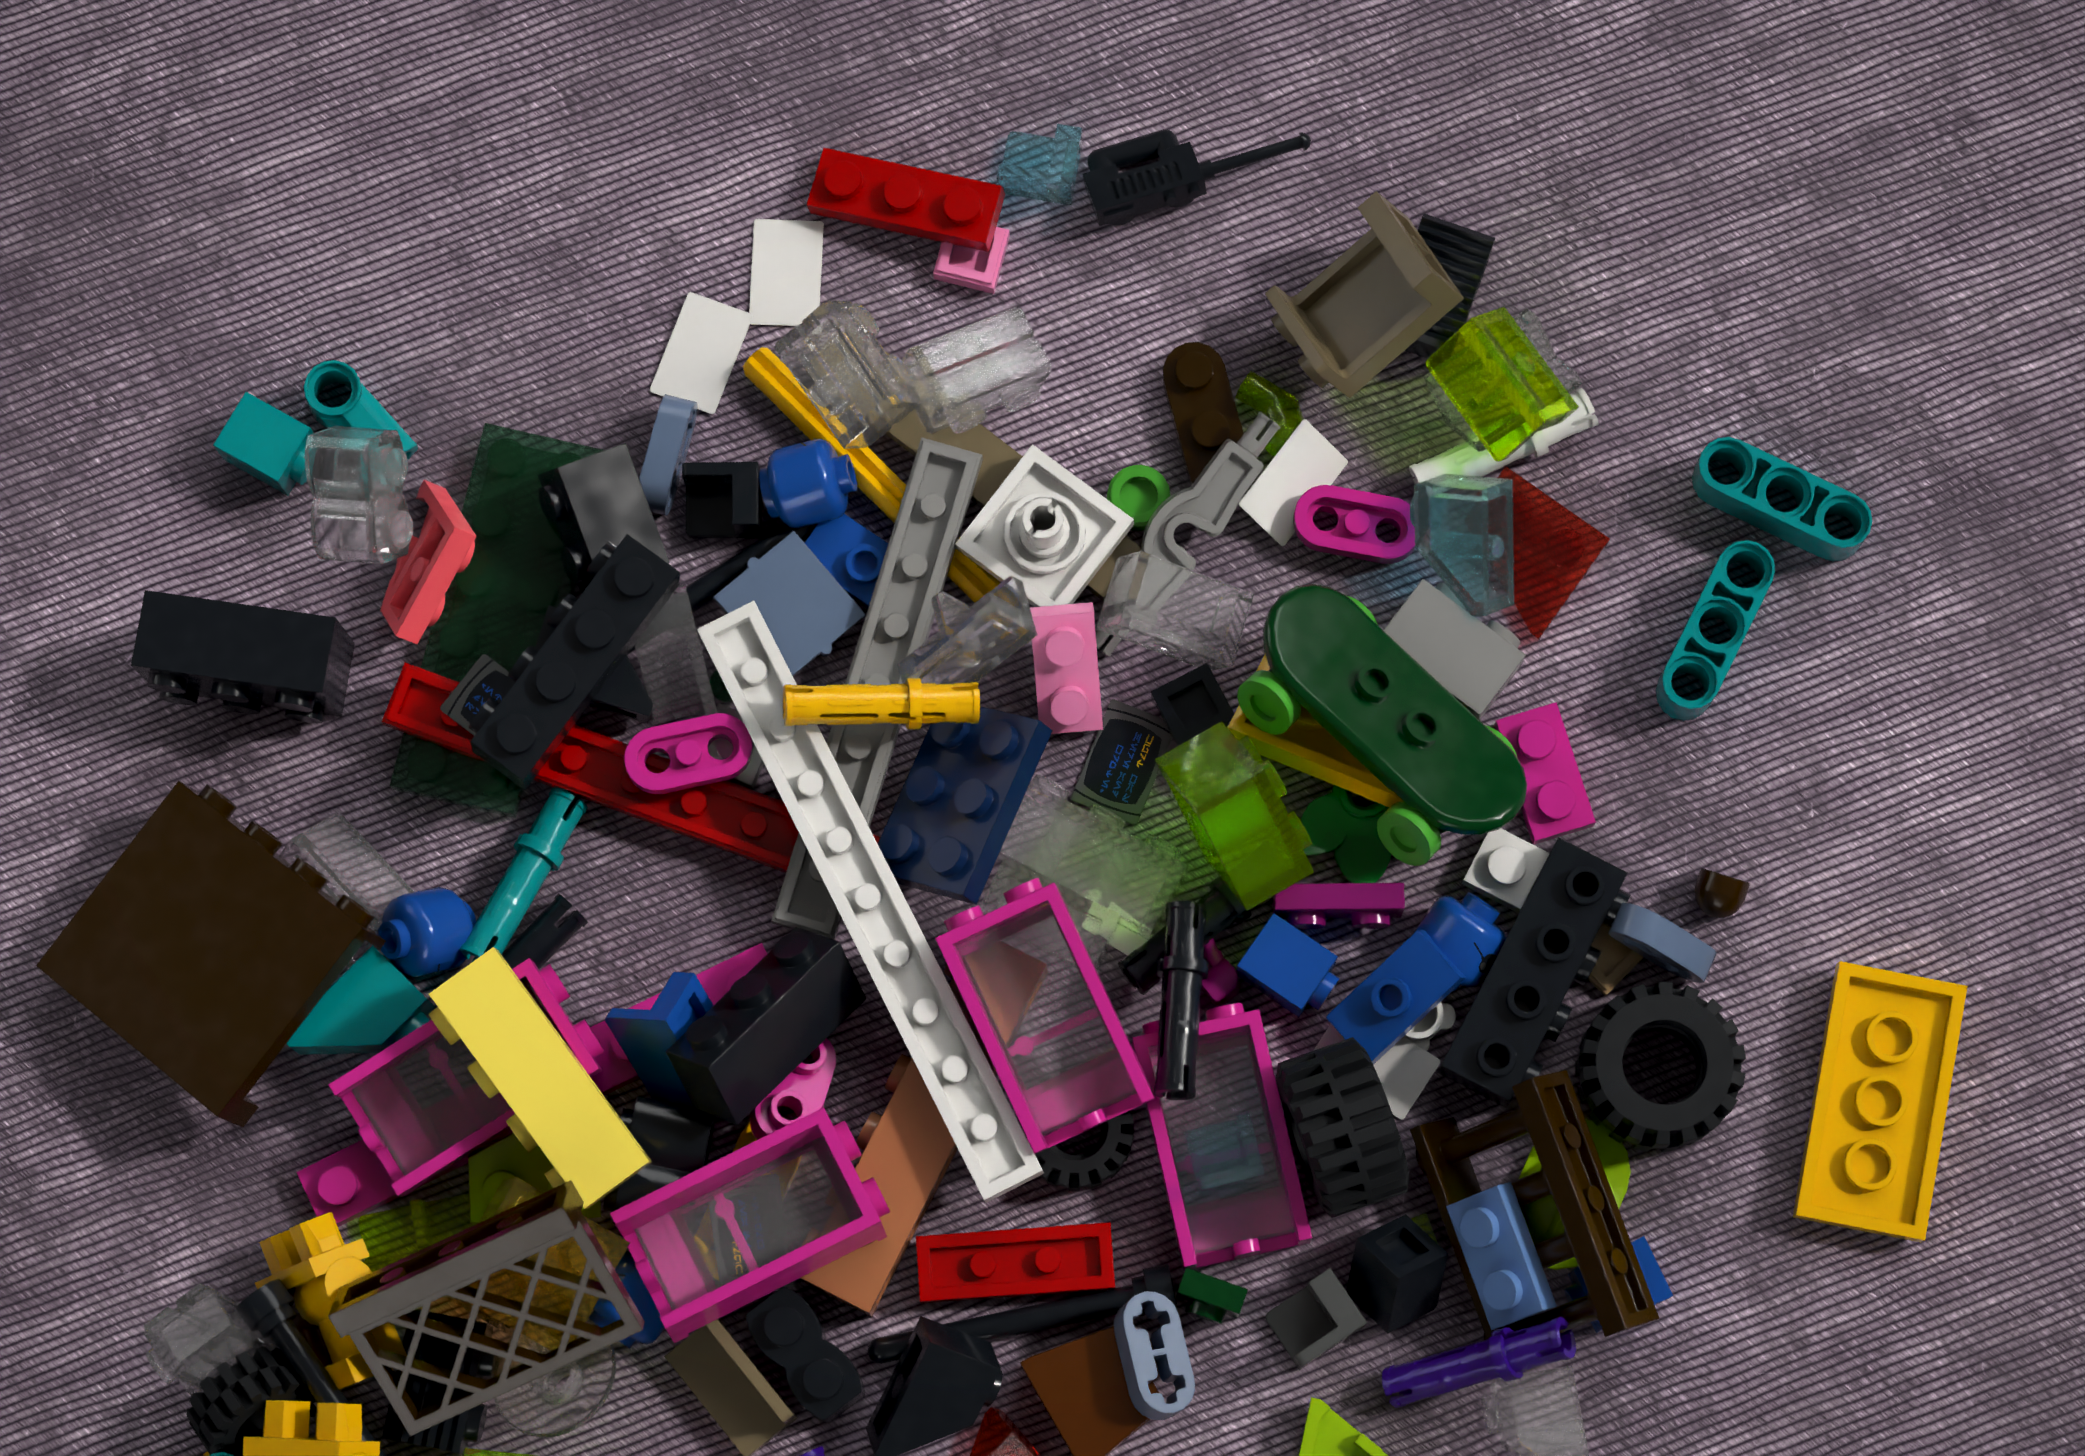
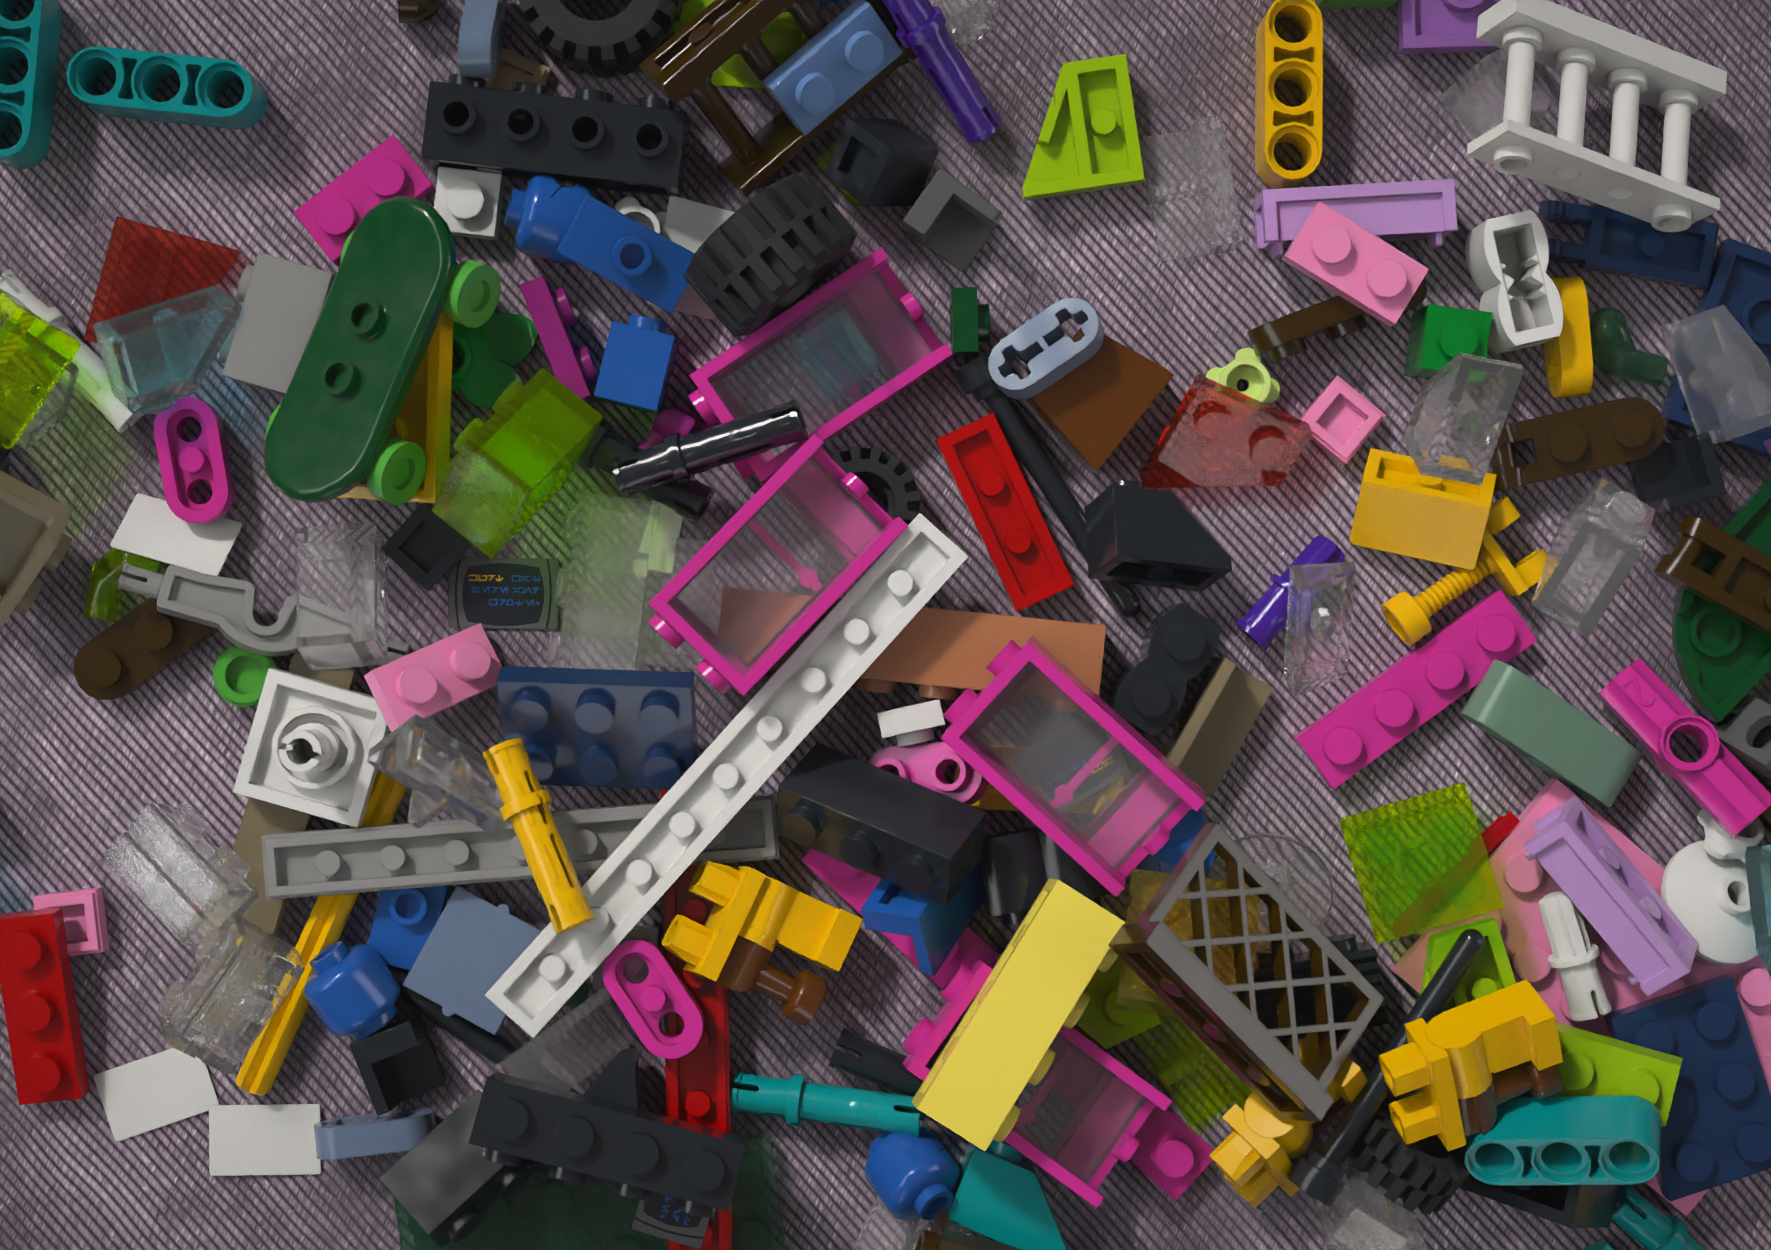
camera: 115 degrees left, 10 degrees up
none -> yellow hips [661,860,863,1026]
none -> white plate [877,699,945,747]

